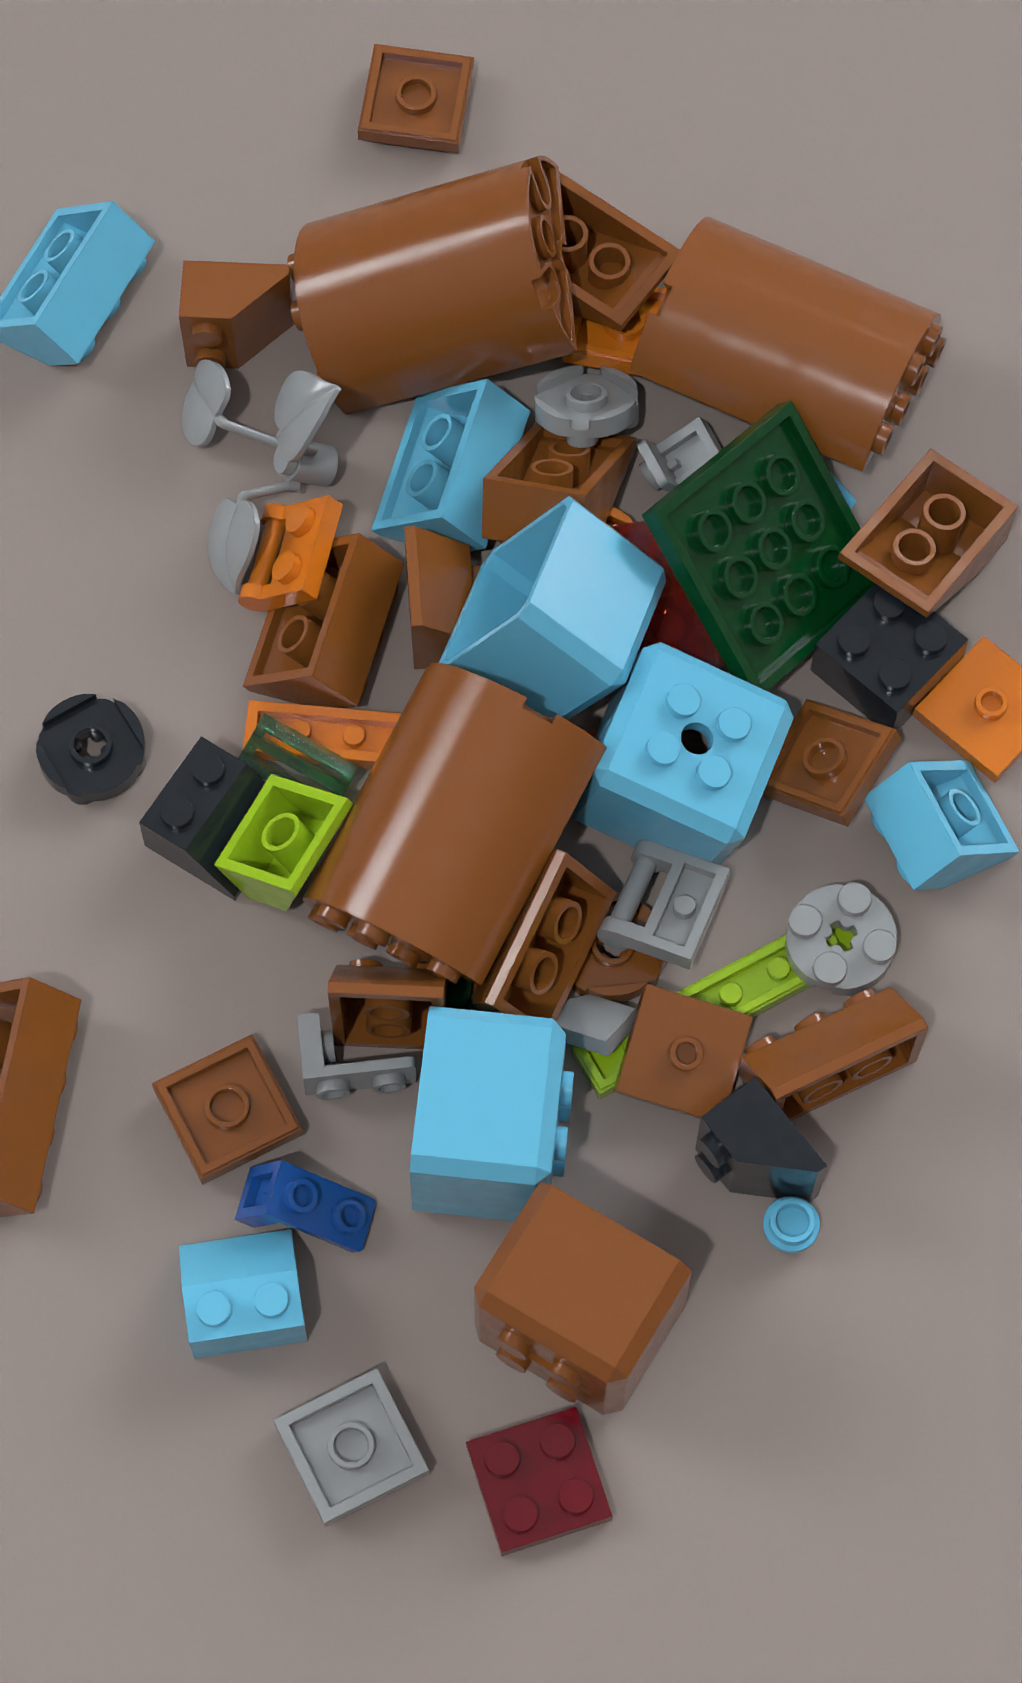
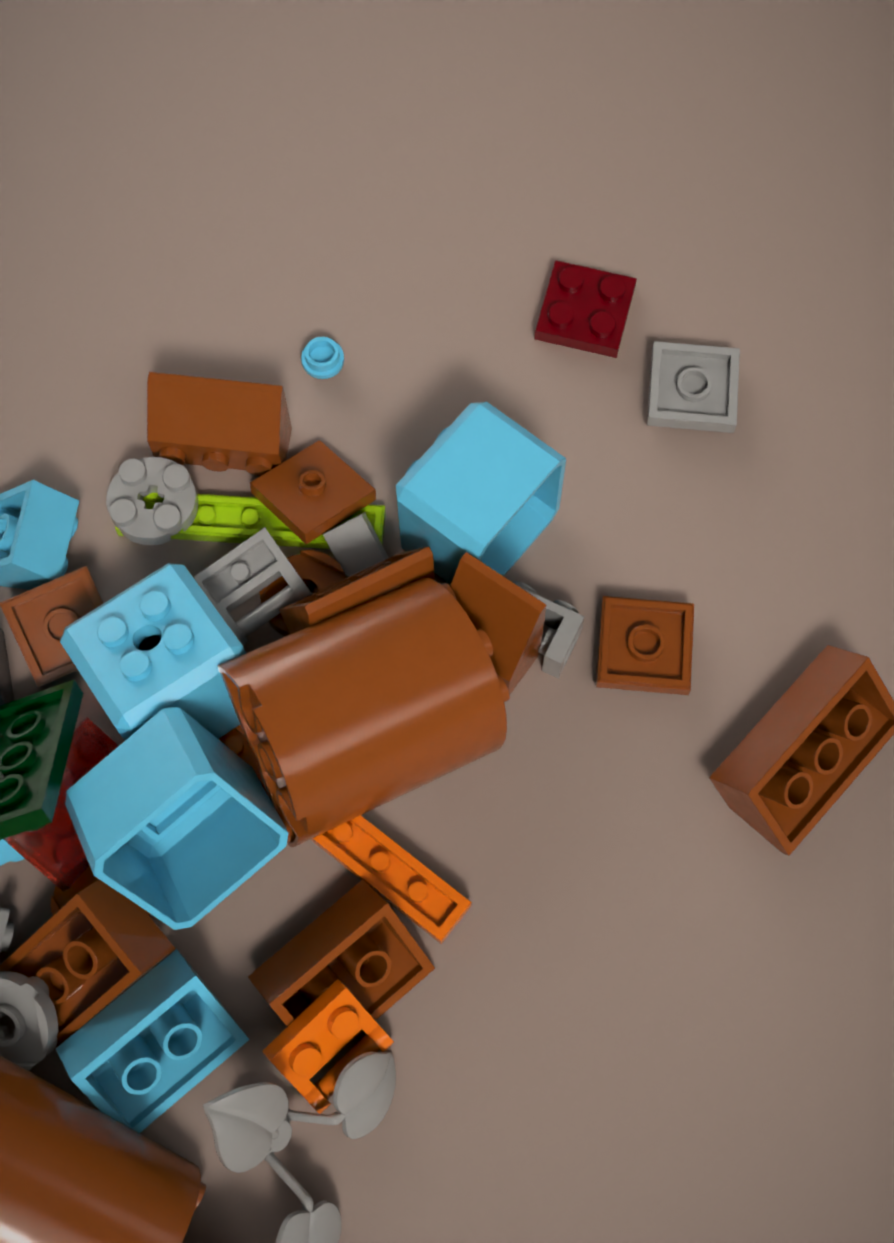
camera: 145 degrees left, 0 degrees up
black plate [36,694,146,805] -> none
black slope [139,736,266,901] -> none
medium azure slope [179,1229,307,1359] -> none
lime slope [214,774,353,912] -> none
blue bracket [234,1160,376,1253] -> none
clear green tile [238,713,359,796] -> none
dark orange slope [404,526,481,669] -> none
dark orange plate [474,1182,692,1415] -> none
black slope [695,1077,827,1202] -> none

